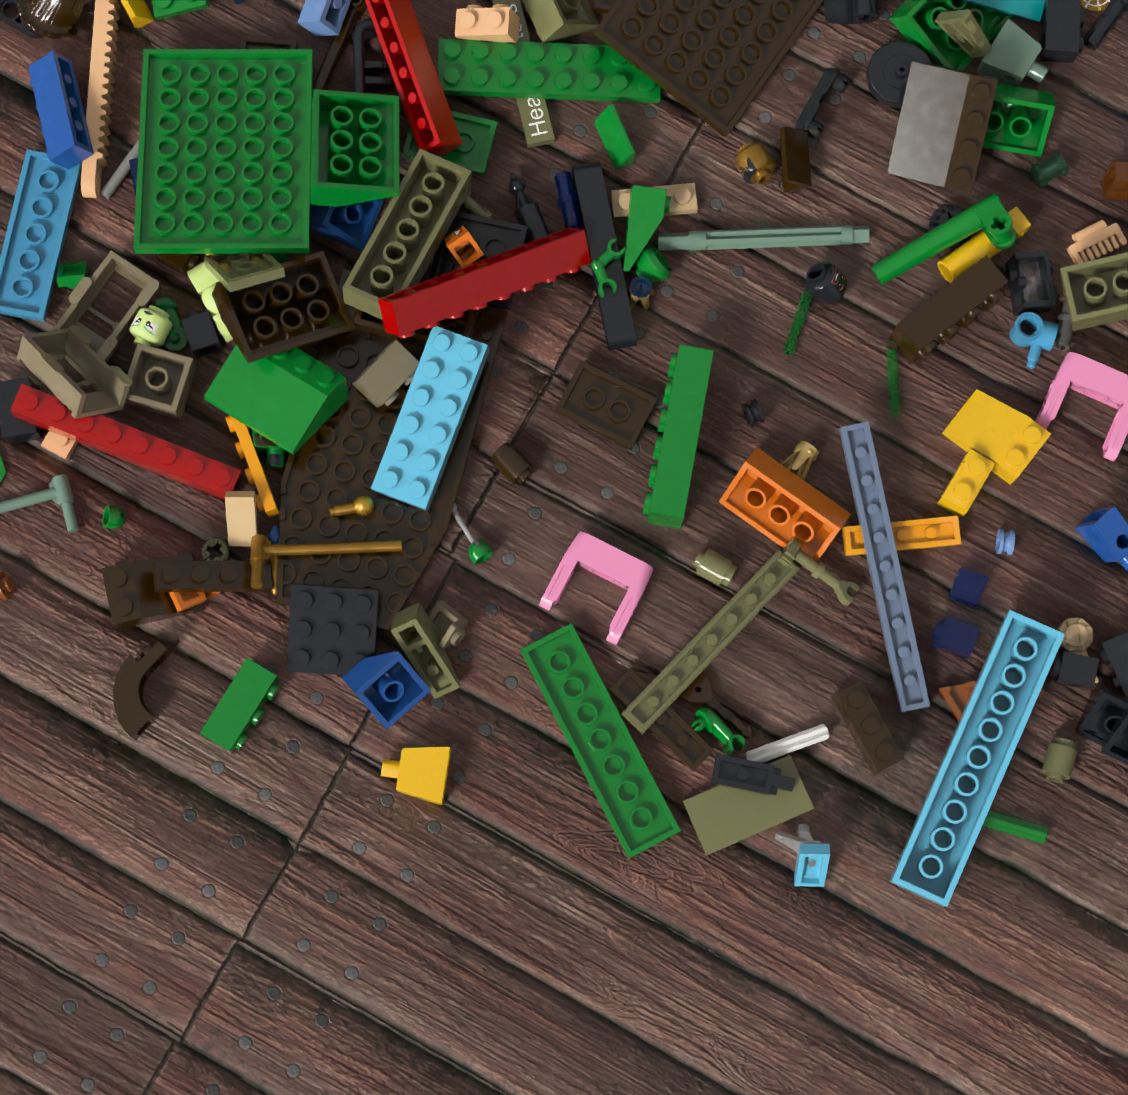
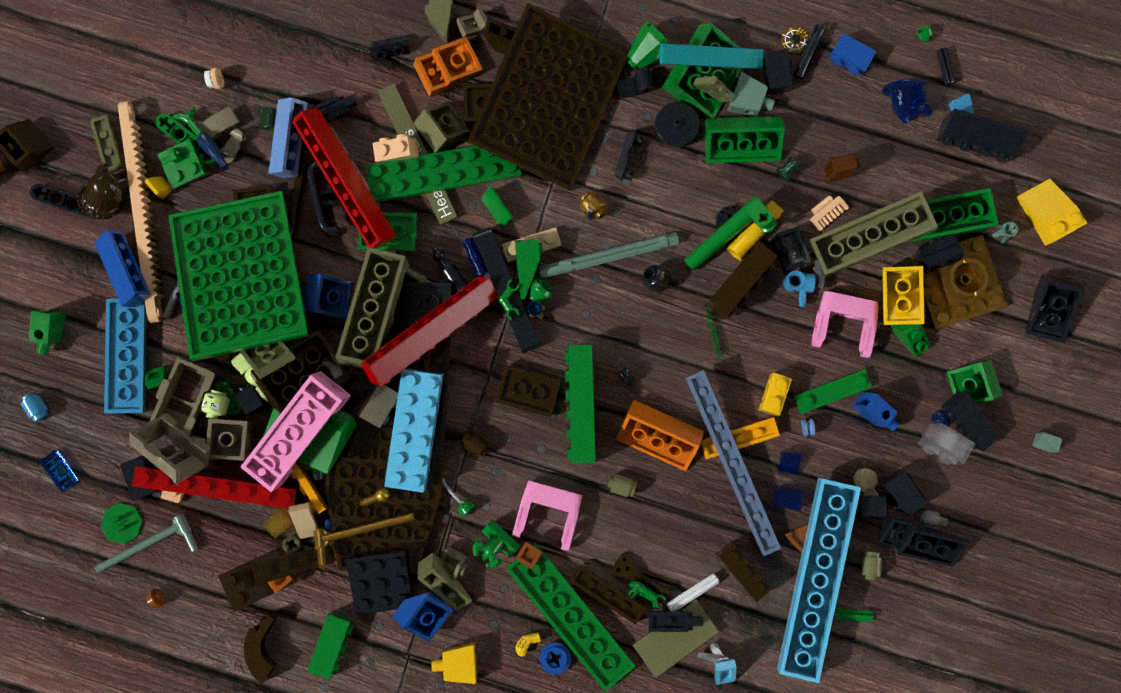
camera: 10 degrees left, 5 degrees up
green hinge [102,505,125,529] -> none
green slope [310,89,399,207] -> none
orange leg [444,225,484,267] -> none
olive tile [621,549,800,734] -> none
olive piece [777,538,860,606] -> none
dark brown panel [780,126,811,194] -> none
pearl gold piece [780,441,819,481] -> none
green piece [782,287,813,362] -> none
slope [887,61,998,193] -> none
yellow slope [942,389,1051,485] -> none
none -> bright pink plate [241,371,351,492]
none -> clear yellow brick [262,508,294,539]
none -> green piece [472,520,521,569]
none -> dark orange plate [515,541,542,569]
none -> yellow arm [515,632,541,657]
none -> blue gear [539,642,571,675]
none -> green plate [793,369,872,414]

